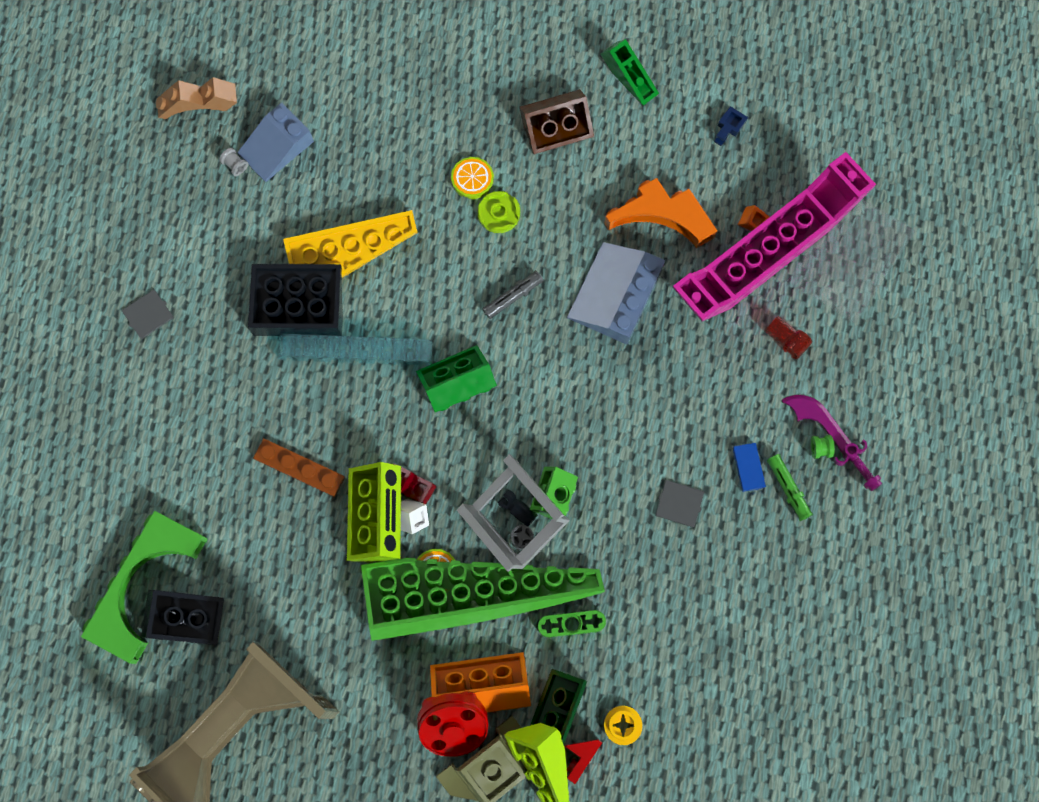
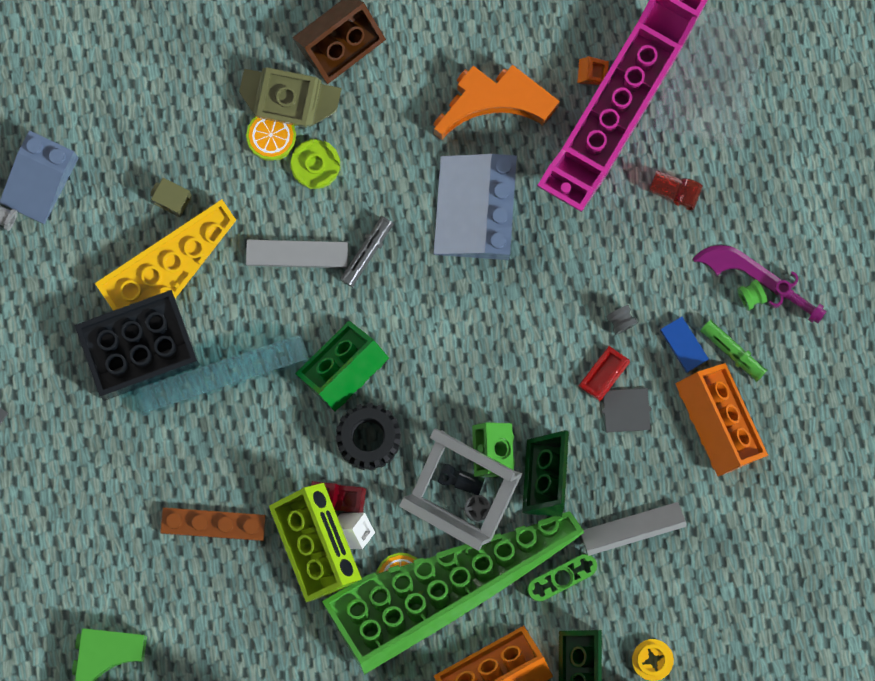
camera: 25 degrees left, 5 degrees up
none -> olive brick [150,178,192,218]
none -> olive piece [239,67,342,128]
none -> light grey tile [246,240,348,268]
none -> black tyre [336,403,401,470]
none -> dark green slope [522,430,569,517]
none -> red tile [578,346,630,402]
none -> light grey tile [581,502,687,556]
none -> dark grey wheel [606,305,638,335]
none -> orange slope [675,363,768,477]

